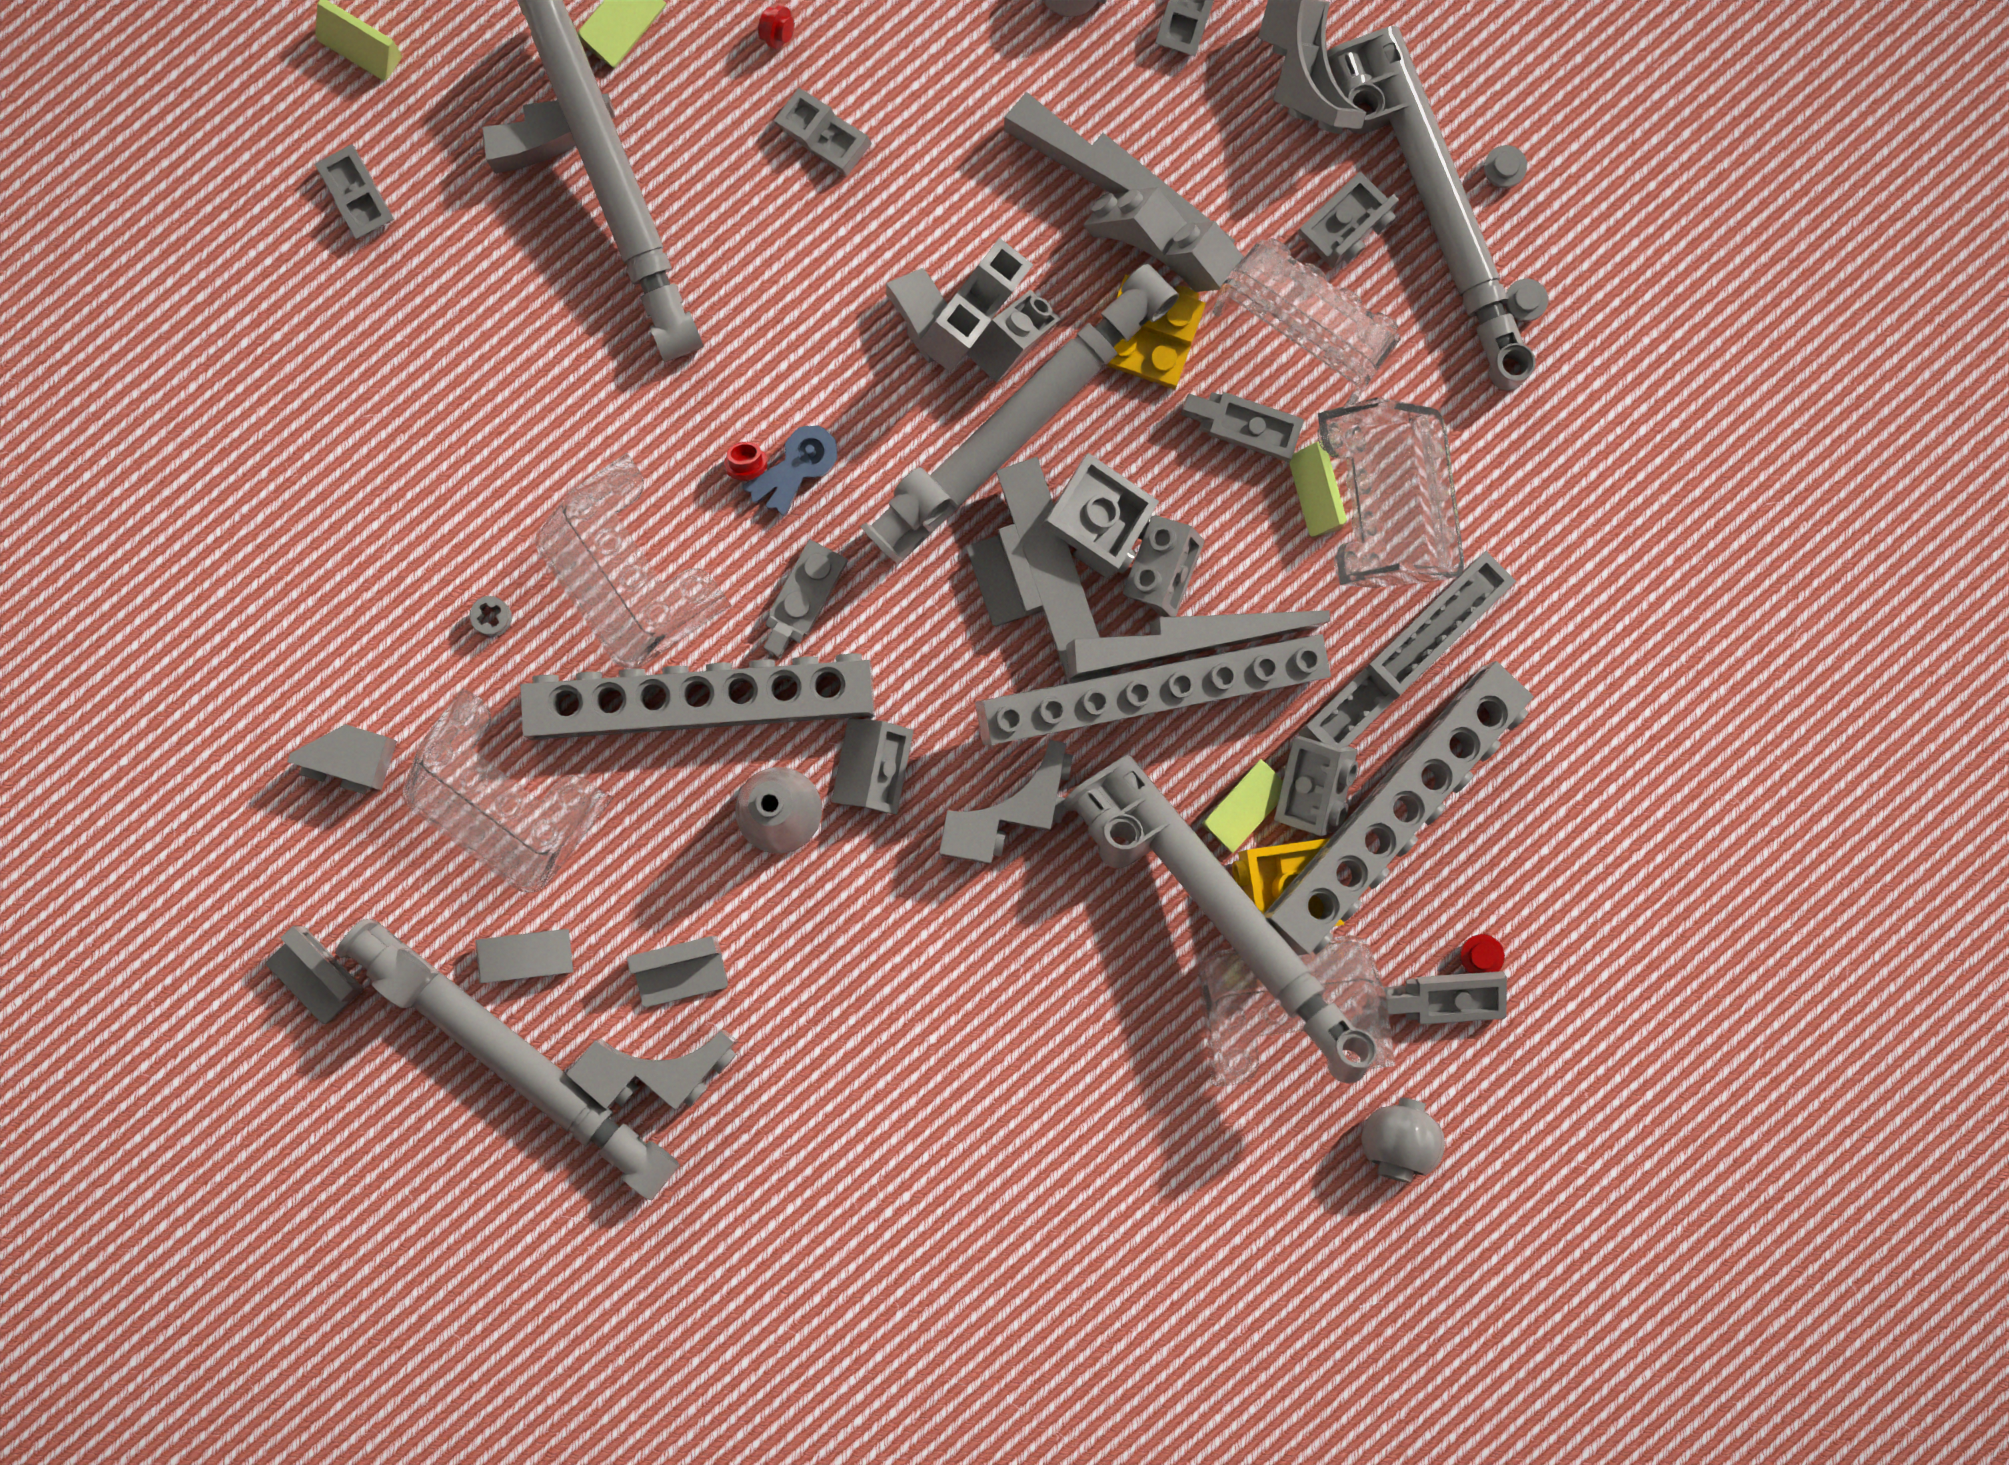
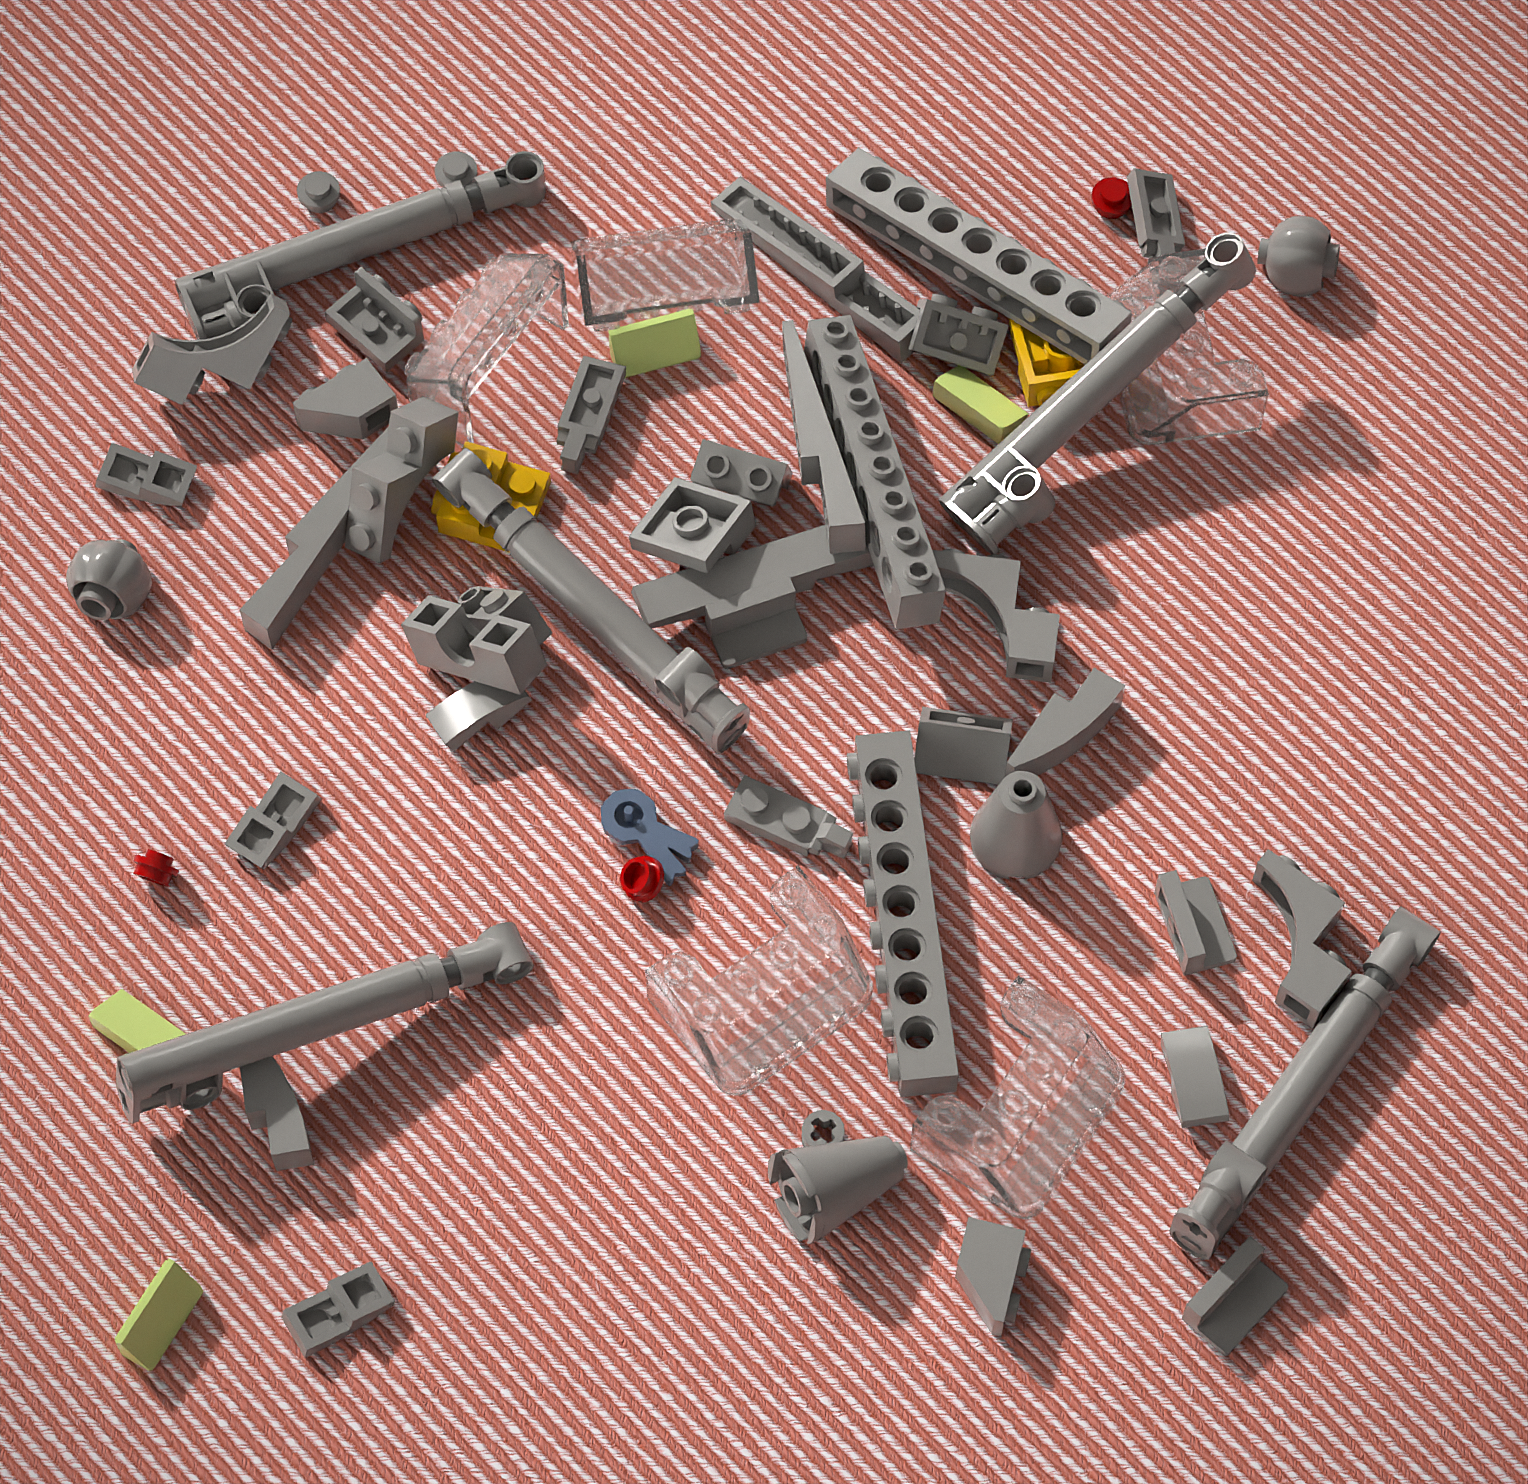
camera: 90 degrees left, 20 degrees down
none -> light grey slope [293,358,398,439]
none -> light grey cone [768,1136,908,1244]
none -> light grey slope [1005,668,1125,777]

